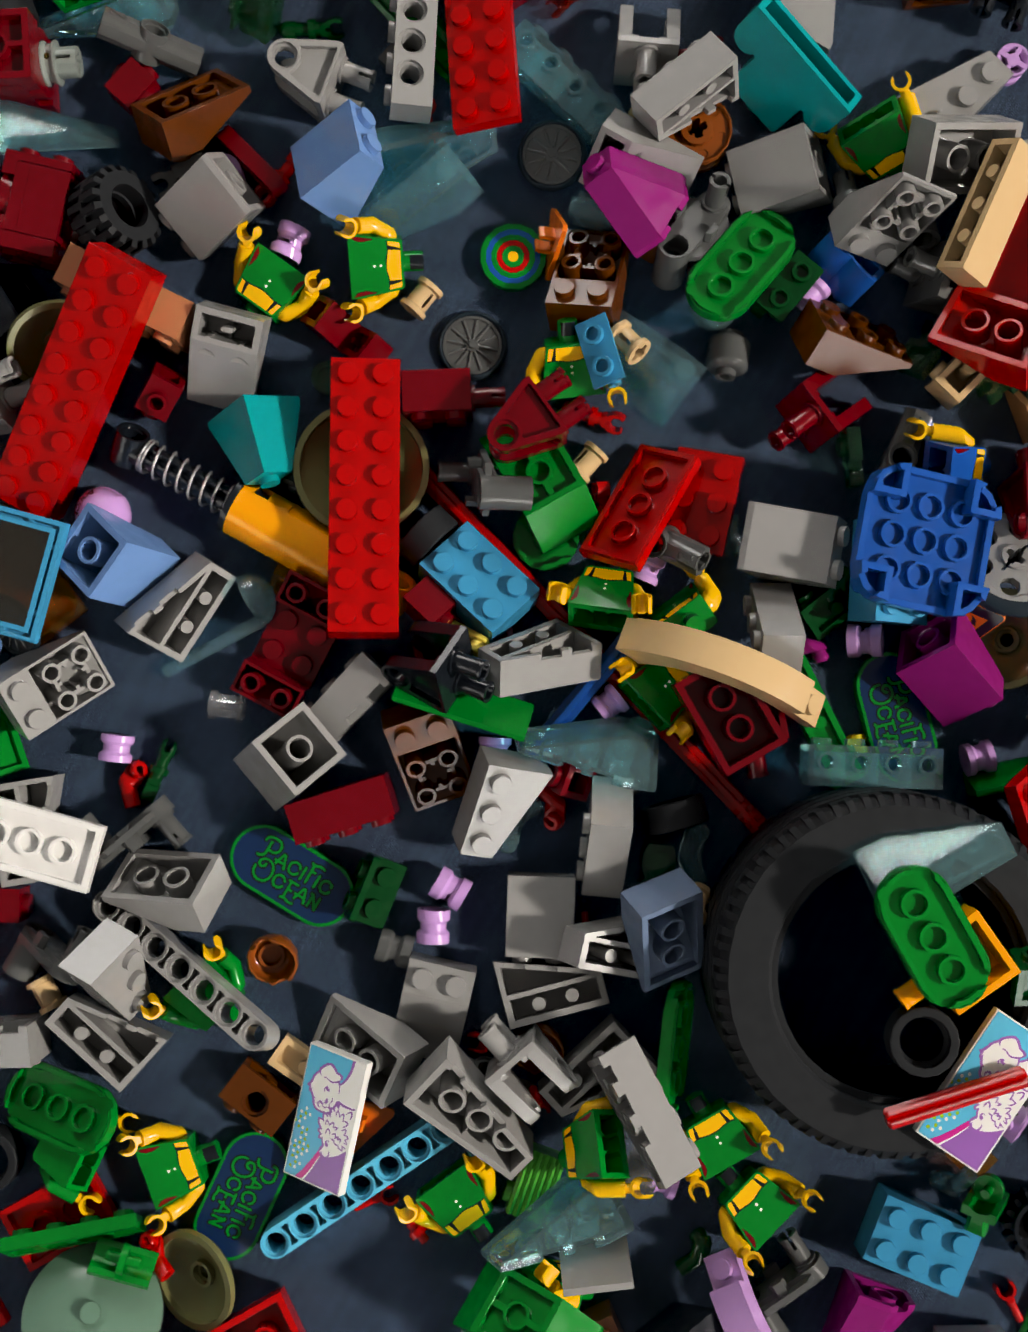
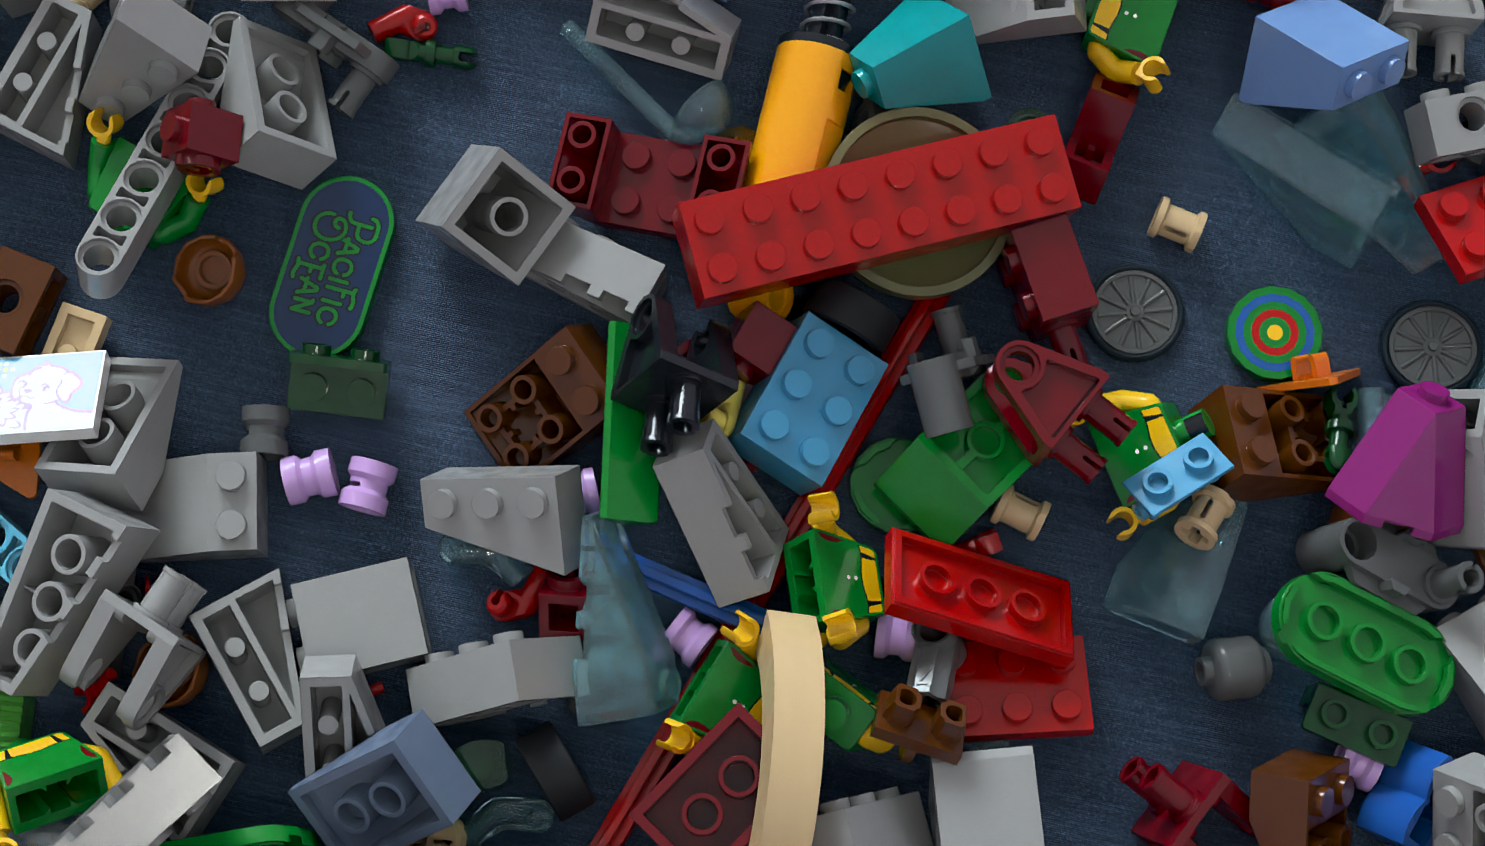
camera: 70 degrees right, 10 degrees down
clear bush [207,689,247,723] -> none
lavender wheel [269,219,312,266] -> none
dark red brick [284,771,400,848] -> none
torso [334,214,424,324] -> none
red piece [561,401,626,435] -> none
none -> dark red brick [160,97,243,177]
none -> reddish brown hips [870,683,967,766]
none -> dark green piece [1323,384,1359,475]

